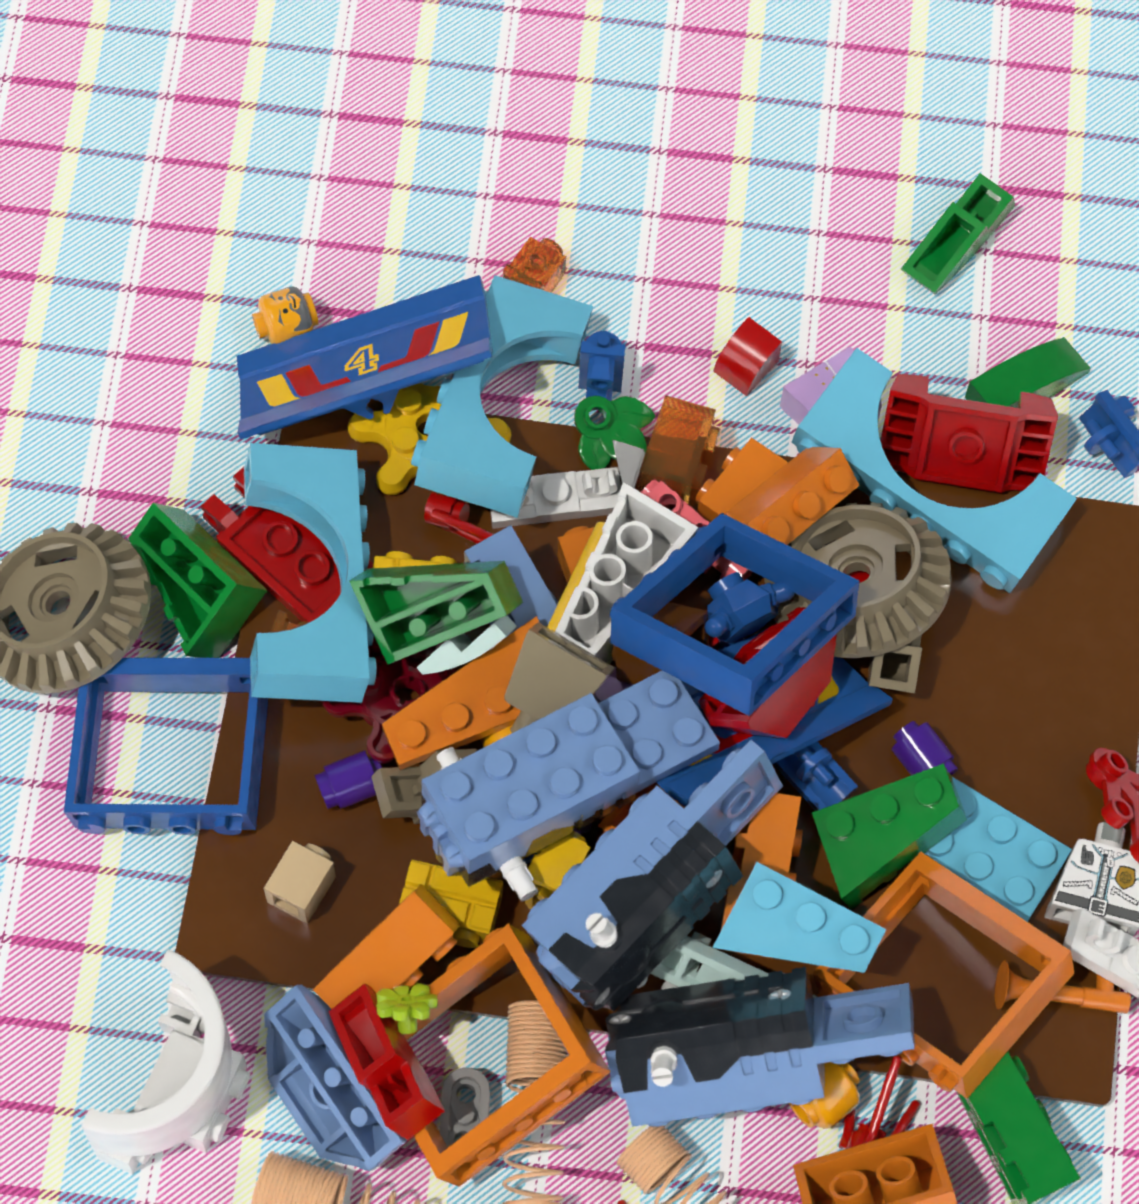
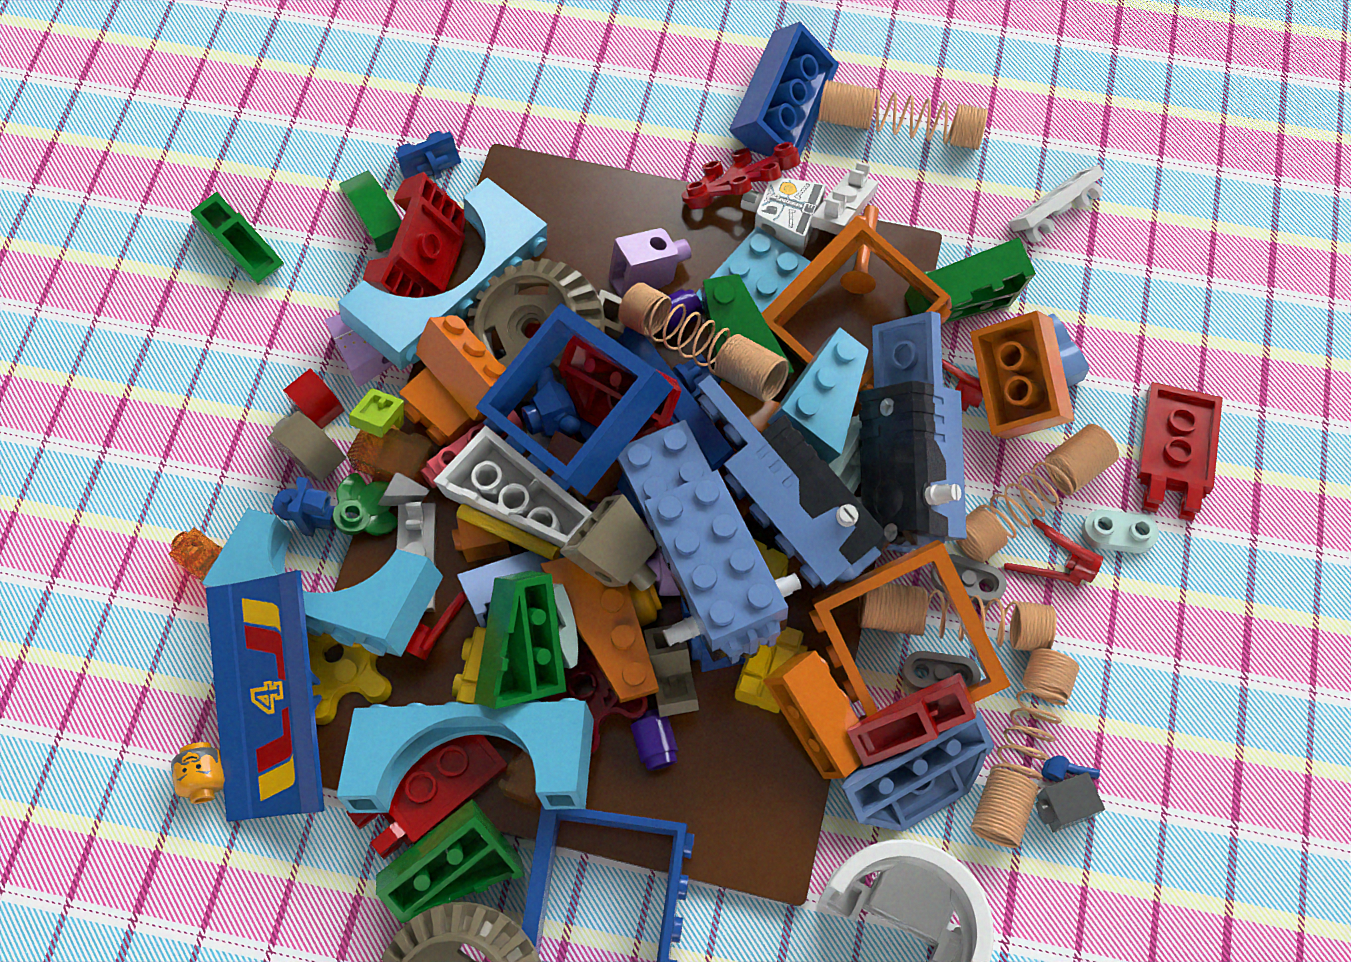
camera: 80 degrees left, 0 degrees up
tan brick [264,841,336,924] -> none
lime plant [376,983,438,1034] -> none
none -> dark tan brick [267,411,347,483]
none -> lime bracket [349,388,404,438]
none -> lavender torso [608,228,691,298]
none -> light nougat piece [618,283,789,402]
none -> light grey plate [931,554,1007,605]

